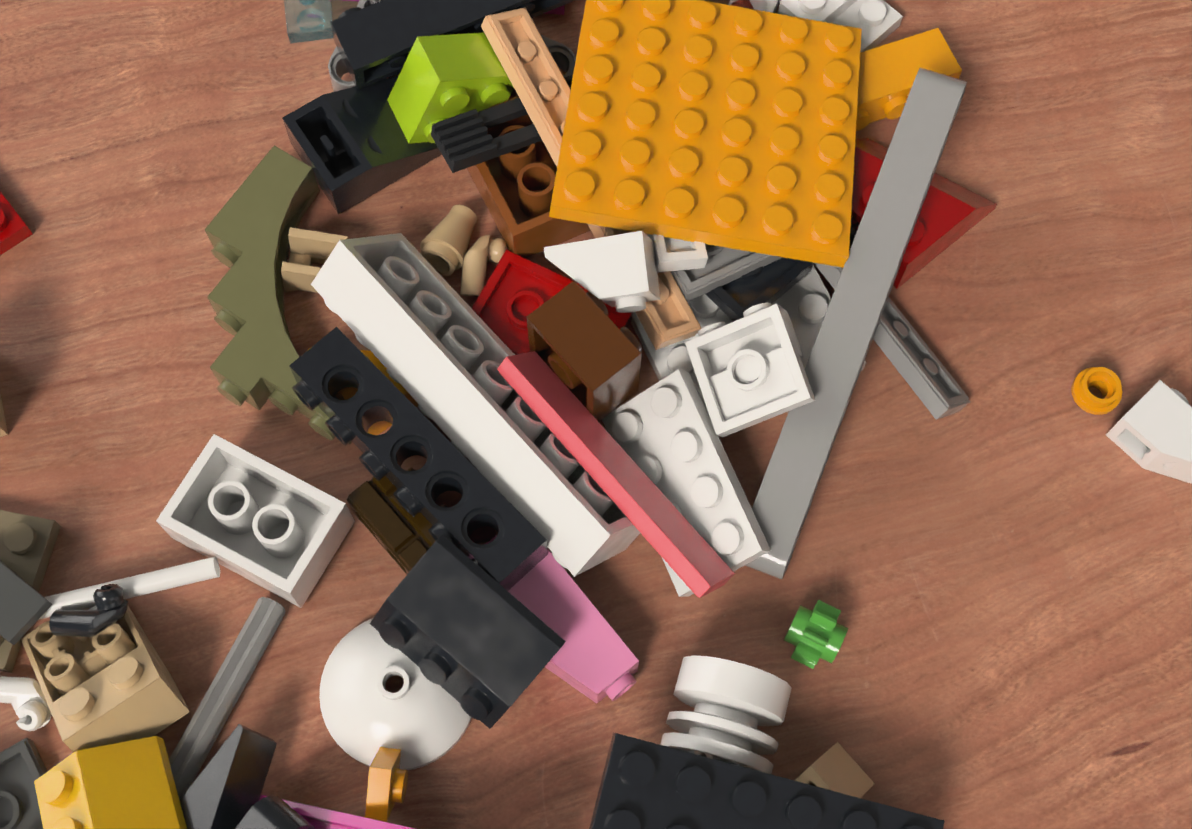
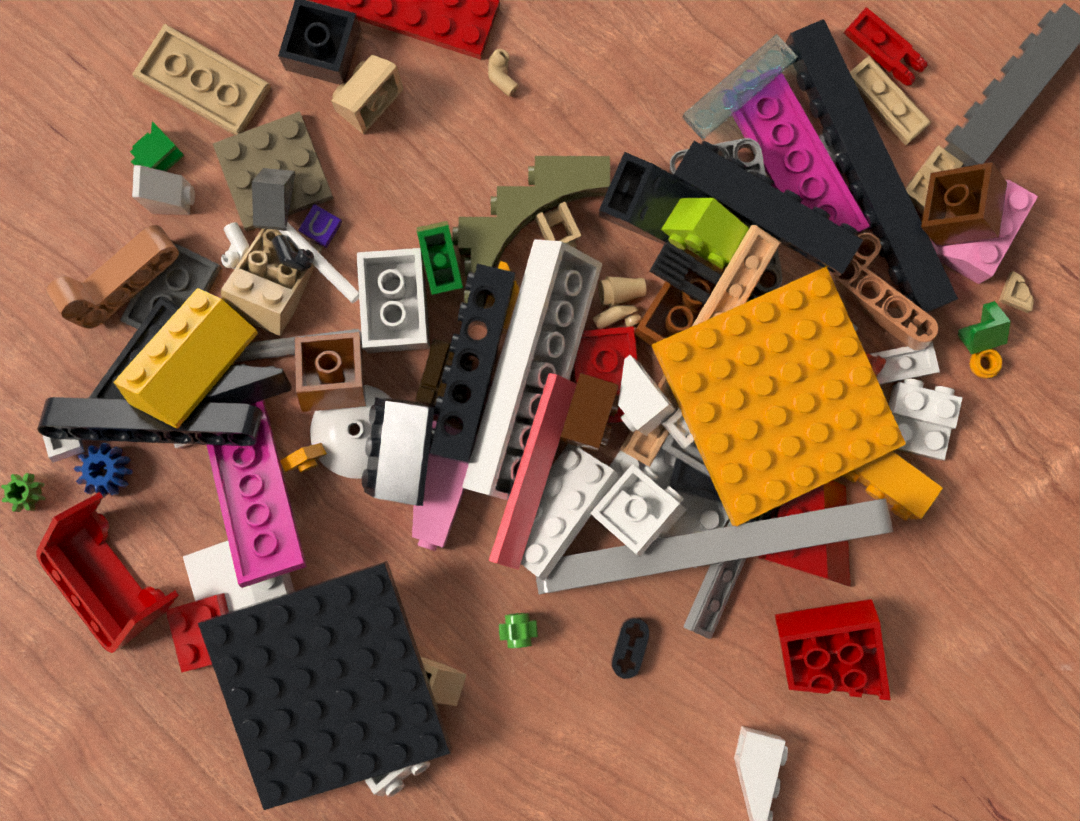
camera: 55 degrees right, 15 degrees up
white wheel [660,655,792,774] -> none
light orange plate [1071,367,1123,415] -> none
none -> dark orange brick [295,332,366,412]
none -> dark purple tile [298,204,342,248]
none -> green brick [417,221,463,295]
none -> tan arm [488,49,519,97]
none -> black beam [611,617,649,679]
none -> red wedge [774,599,891,701]

